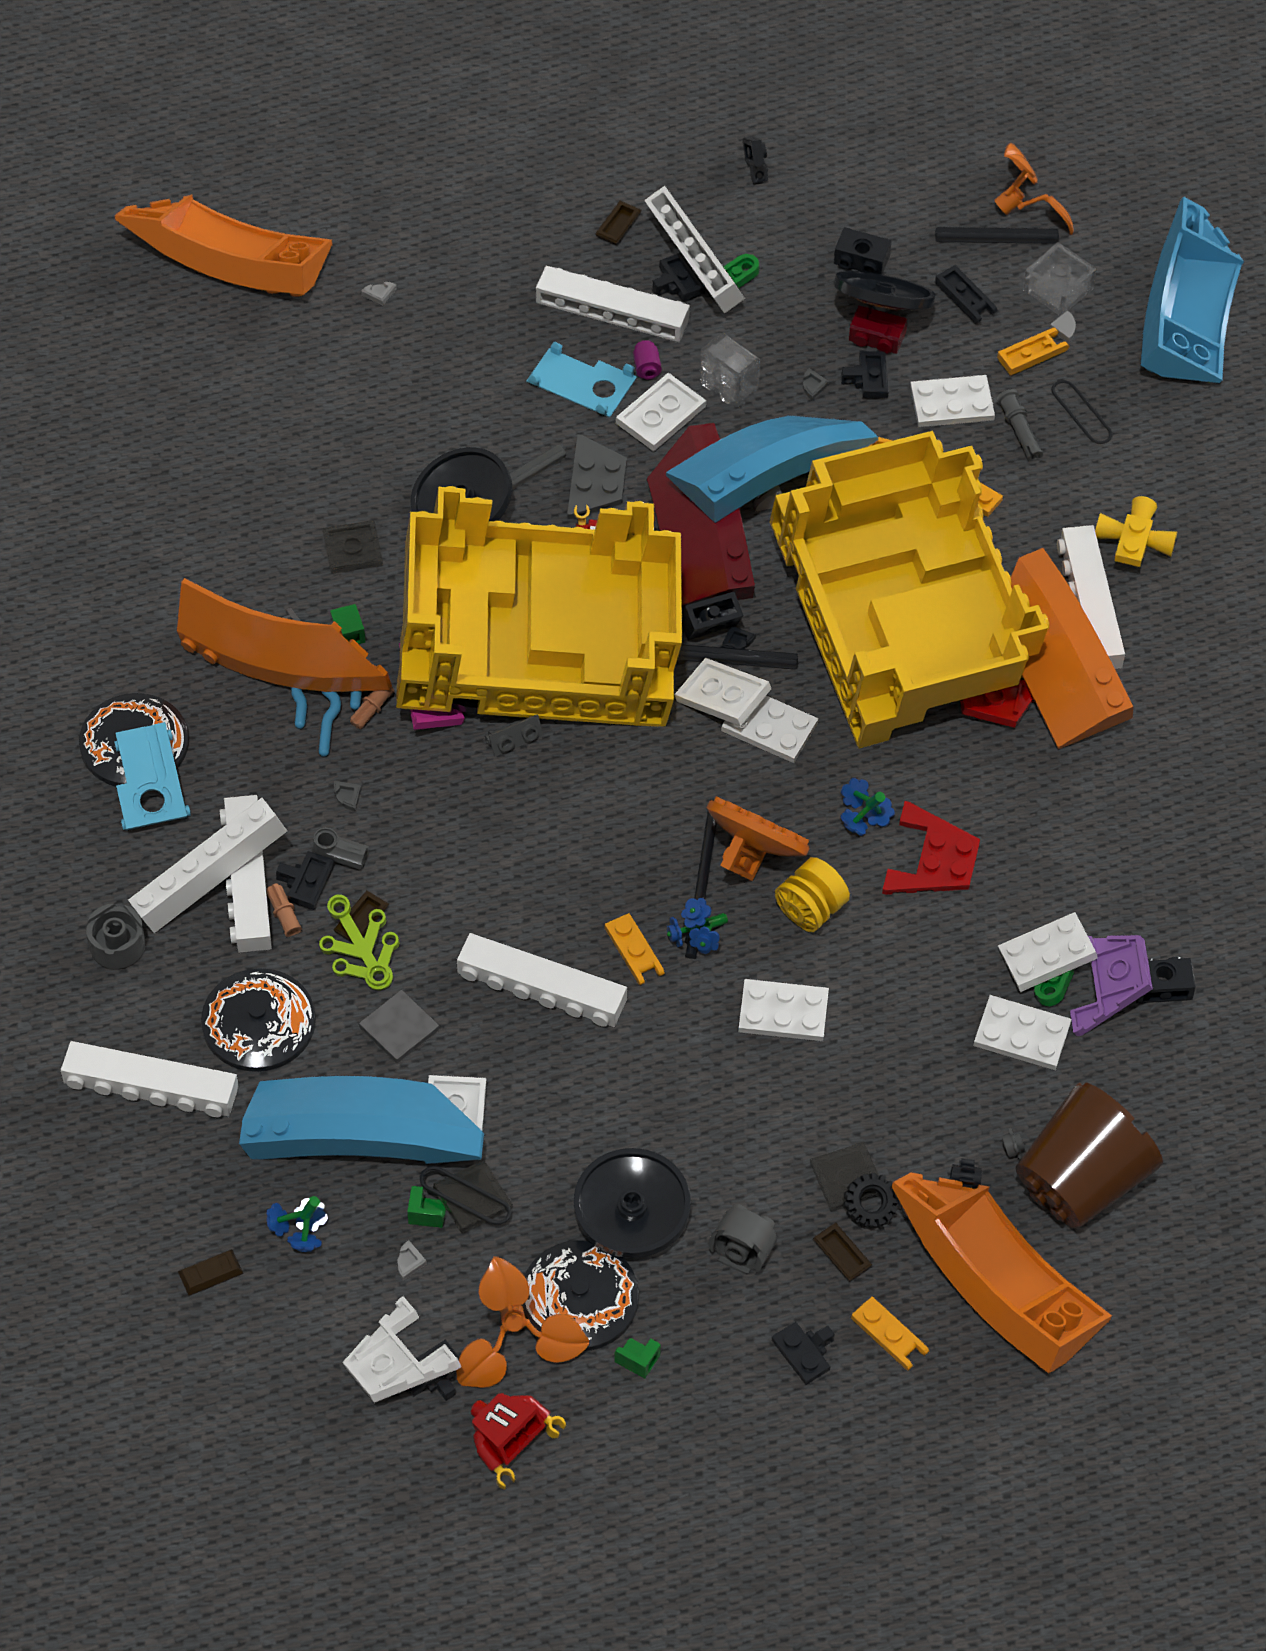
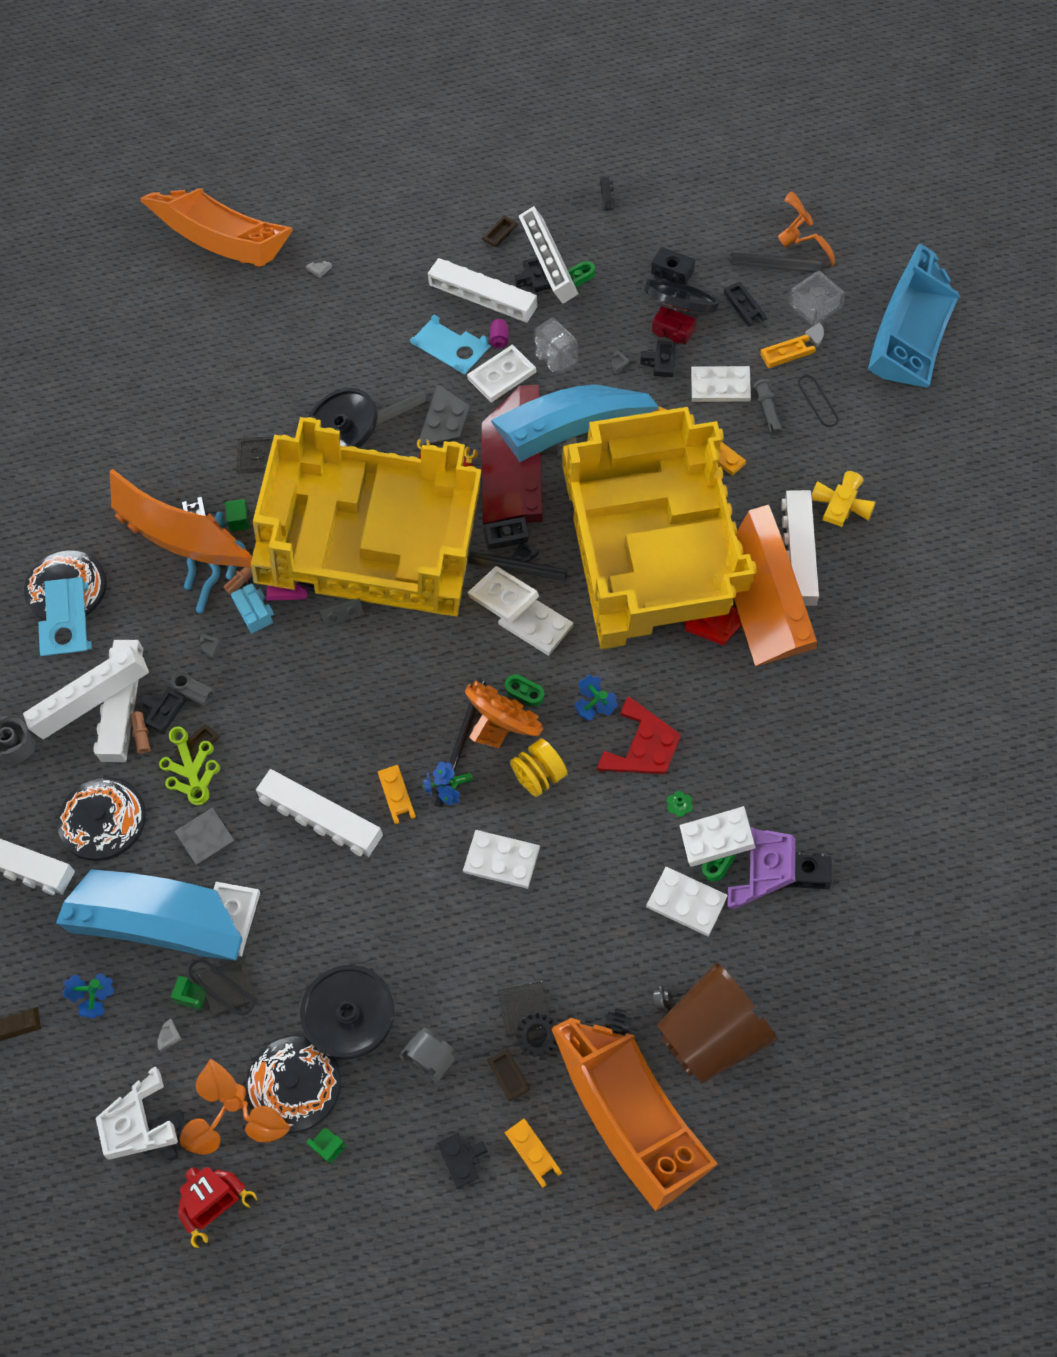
camera: 15 degrees right, 5 degrees up
none -> medium azure brick [231,584,274,634]
none -> green plate [505,674,544,707]
none -> green plant [666,791,693,817]

